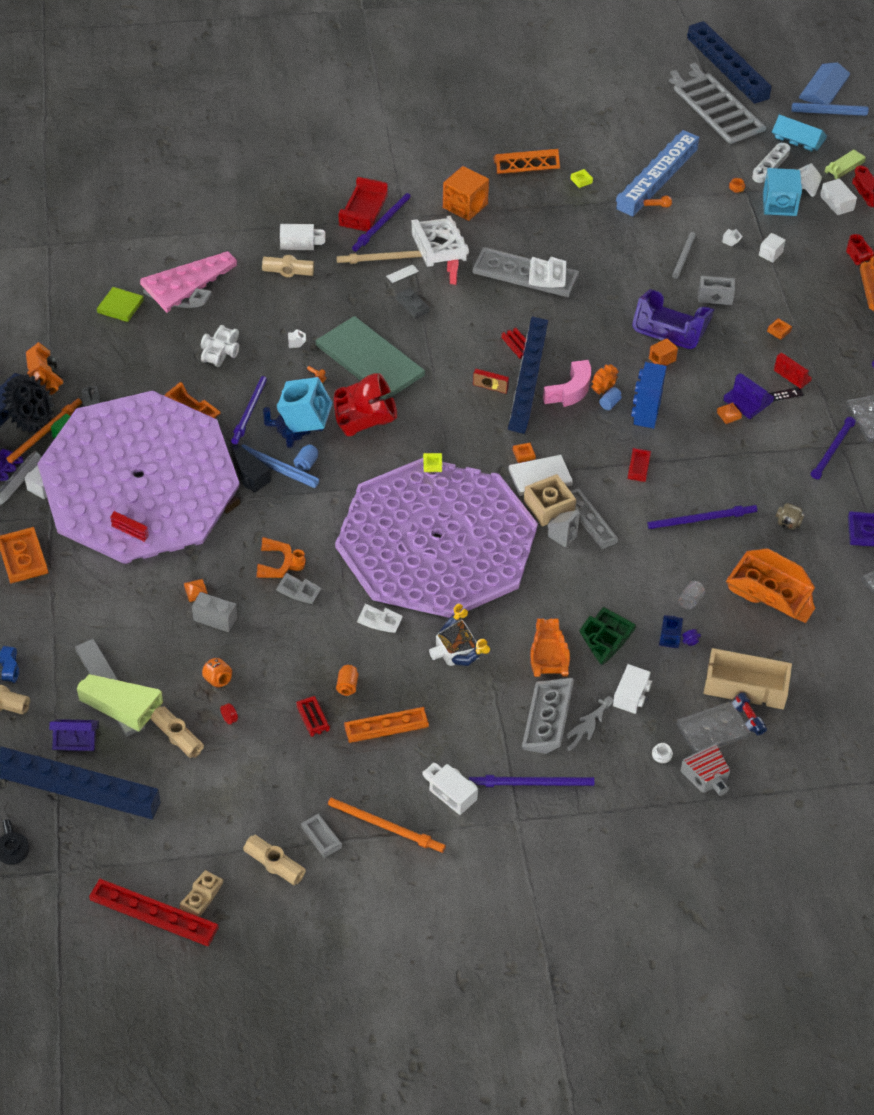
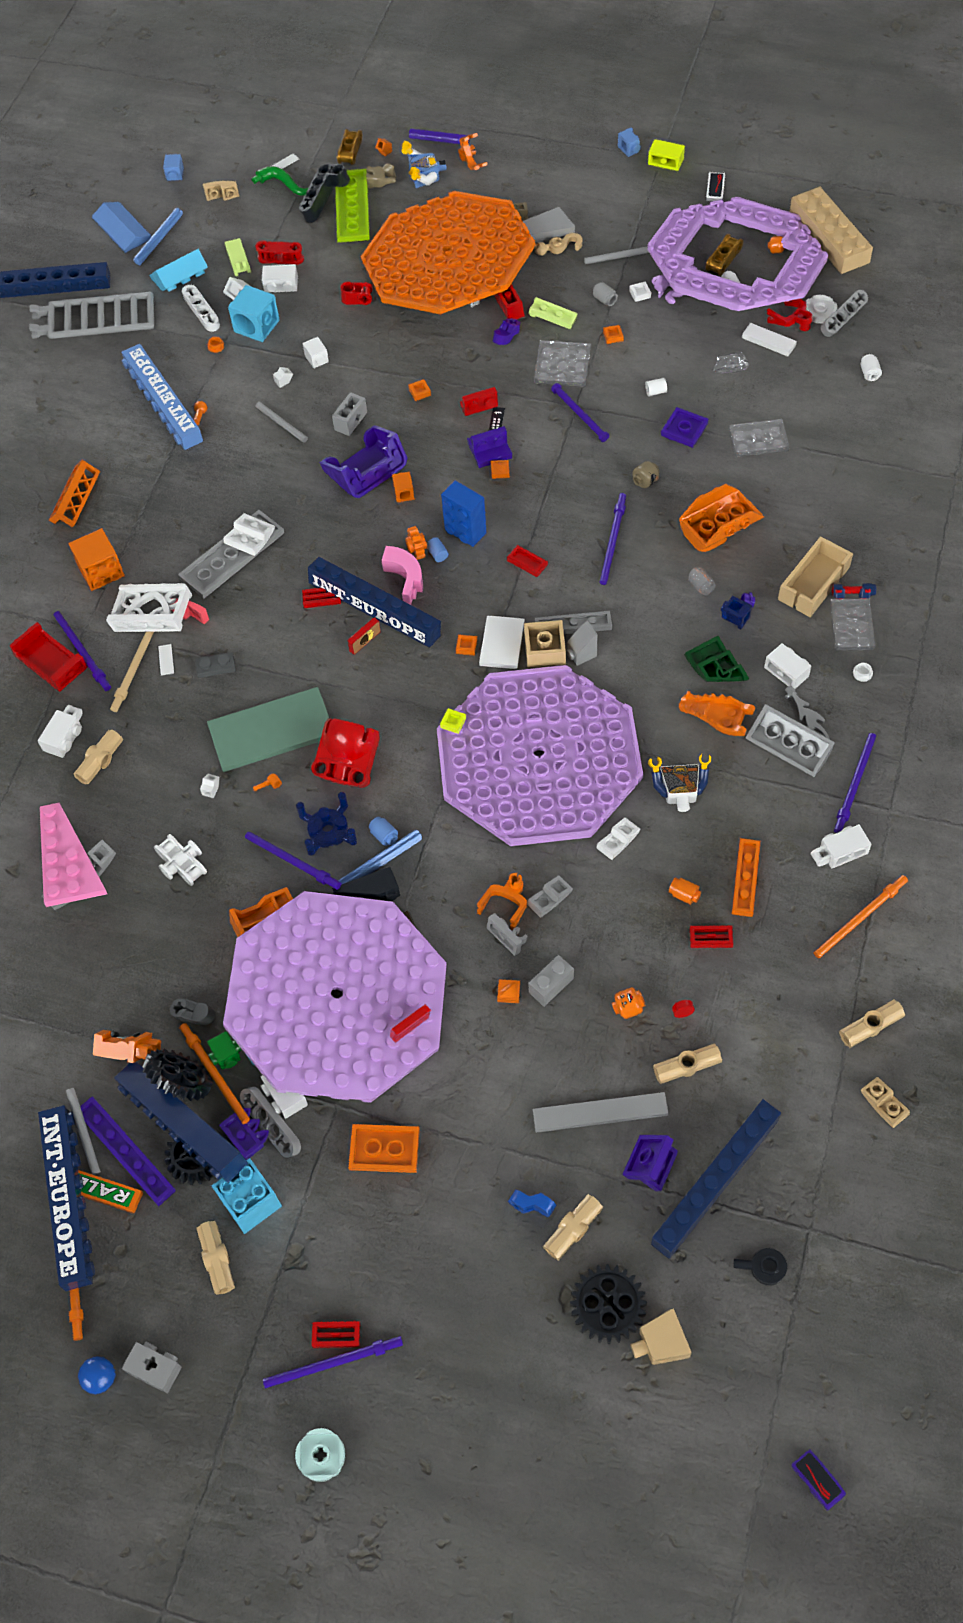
camera: 60 degrees left, 10 degrees up
yellowish green slope [77,674,163,732] -> none
red plate [89,879,219,947] -> none
lime tile [97,287,144,322] -> none
medium azure brick [277,377,333,433] -> none
light grey tile [301,813,342,858] -> none
neon yellow plate [571,169,593,188] -> none
light grey torso [680,744,730,796] -> none
none -> light grey plate [487,913,527,956]

